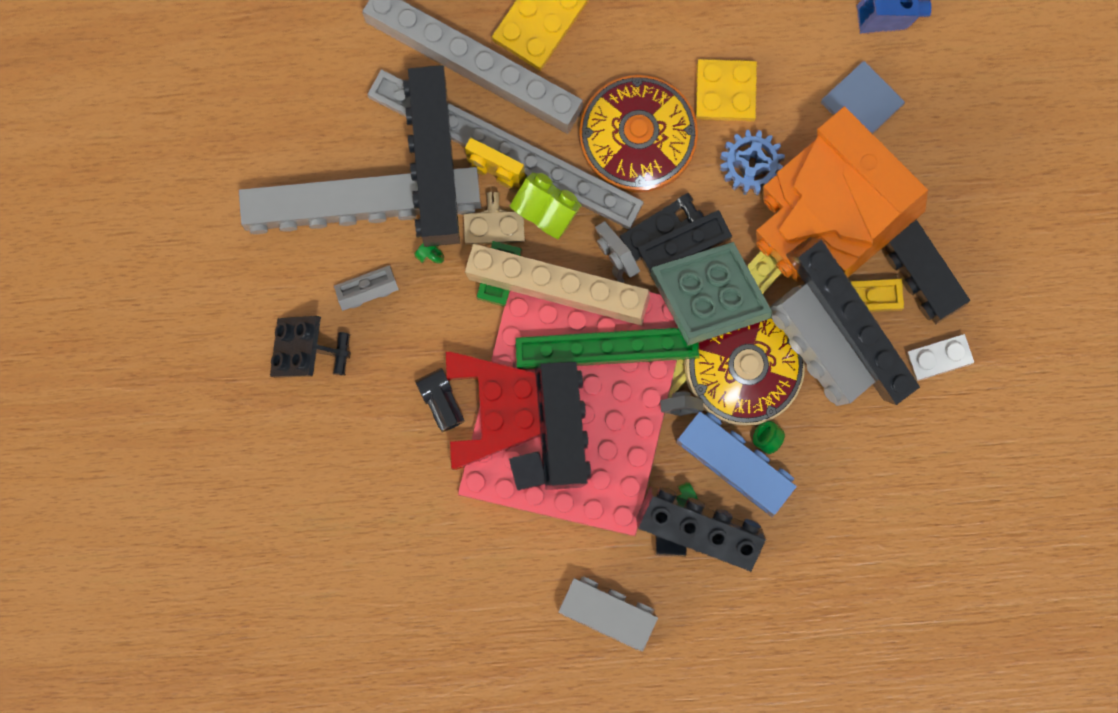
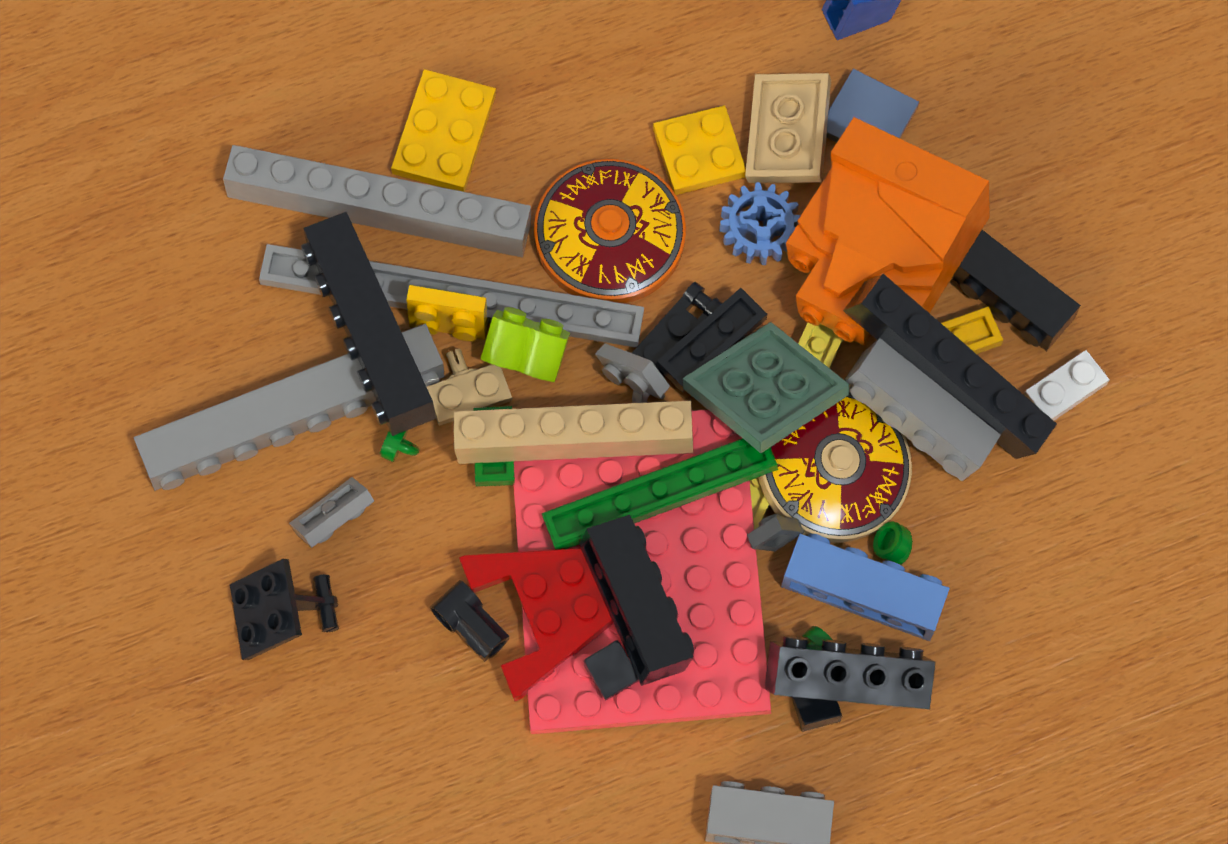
camera: 25 degrees left, 10 degrees down
none -> tan plate [745,73,831,183]

